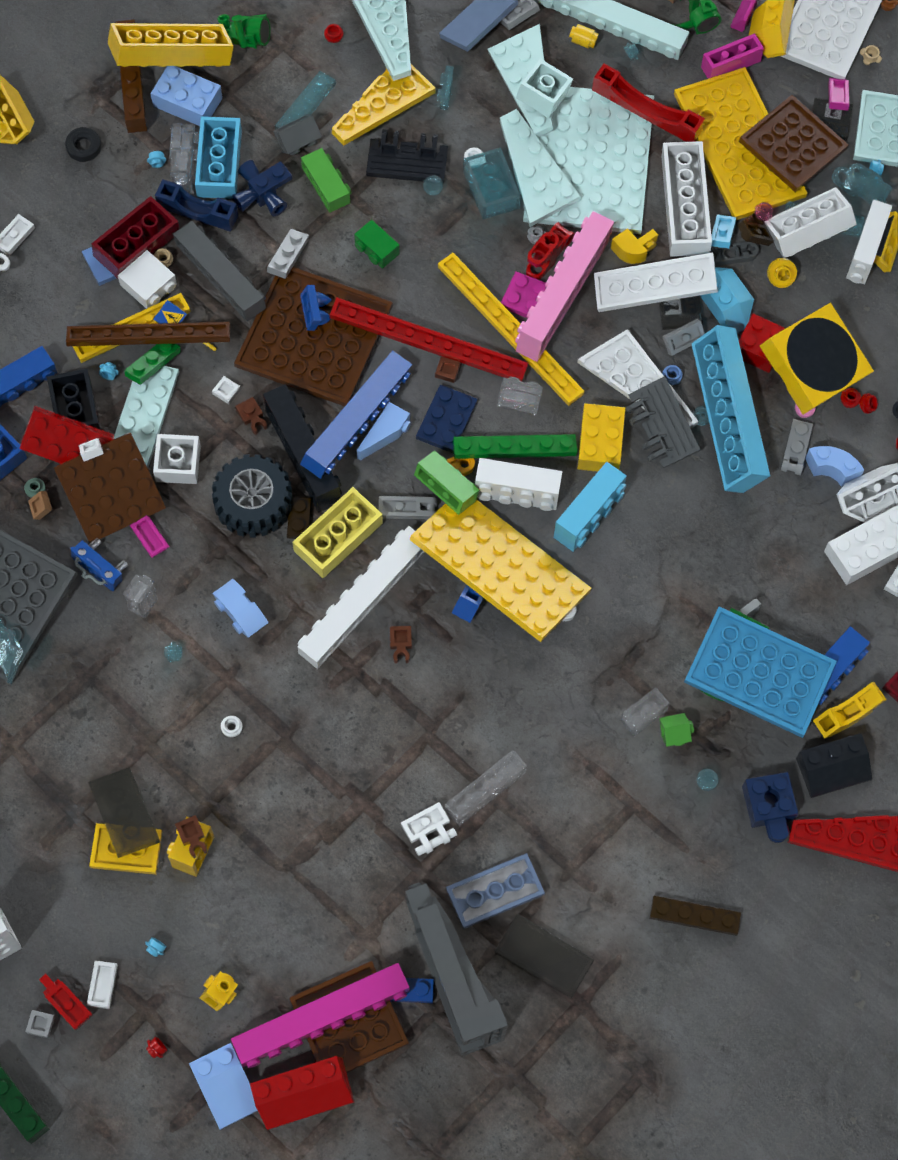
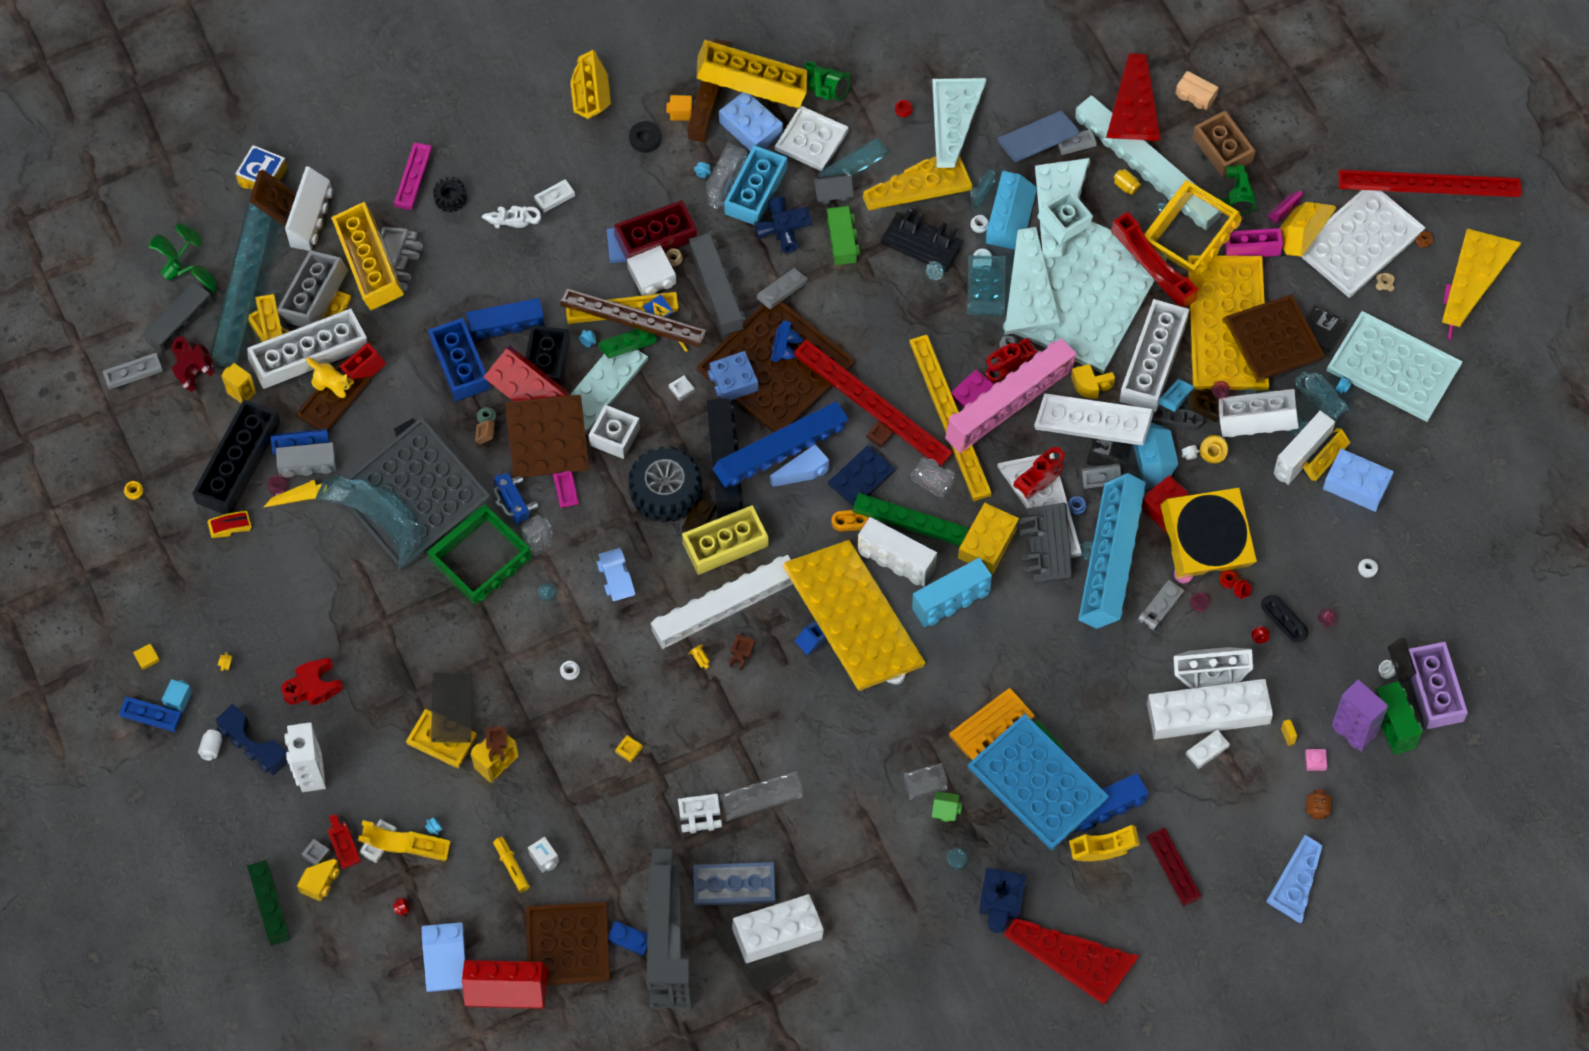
camera: 25 degrees right, 5 degrees down
white tile [79,438,104,461] -> none
dark blue arch [155,179,238,232] -> none
yellow brick [199,971,238,1011] -> none
dark pink brick [231,963,410,1068] -> none
copper plate [235,397,267,435] -> none
green brick [354,219,400,269] -> none
light grey plate [379,496,437,520] -> none
bright green brick [414,450,480,515] -> none
dark brown plate [649,896,741,936] -> none
light grey tile [739,598,761,617] -> none
black slope [796,733,872,798] -> none
light blue brick [805,446,864,487] -> none
dark pink tile [828,78,849,111] -> none
none -> yellow slope [297,859,340,902]
none -> yellow piece [358,820,450,862]
none -> green window [427,505,532,605]
none -> yellow axle [493,837,530,893]
none -> white brick [528,837,559,873]
none -> yellow tile [615,735,643,763]
none -> light orange brick [666,95,693,121]
none -> yellow piece [688,644,710,669]
none -> medium blue brick [708,351,758,400]
none -> white brick [732,894,823,963]
none -> white plate [775,106,848,172]
none -> light orange hinge [949,688,1035,760]
none -> white plate [971,215,989,233]
none -> medium azure slope [986,171,1037,250]
none -> red piece [1013,447,1065,499]
none -> yellow window [1144,180,1242,277]
none -> white plate [1181,445,1200,460]
none -> clear pink plate [1189,593,1209,612]

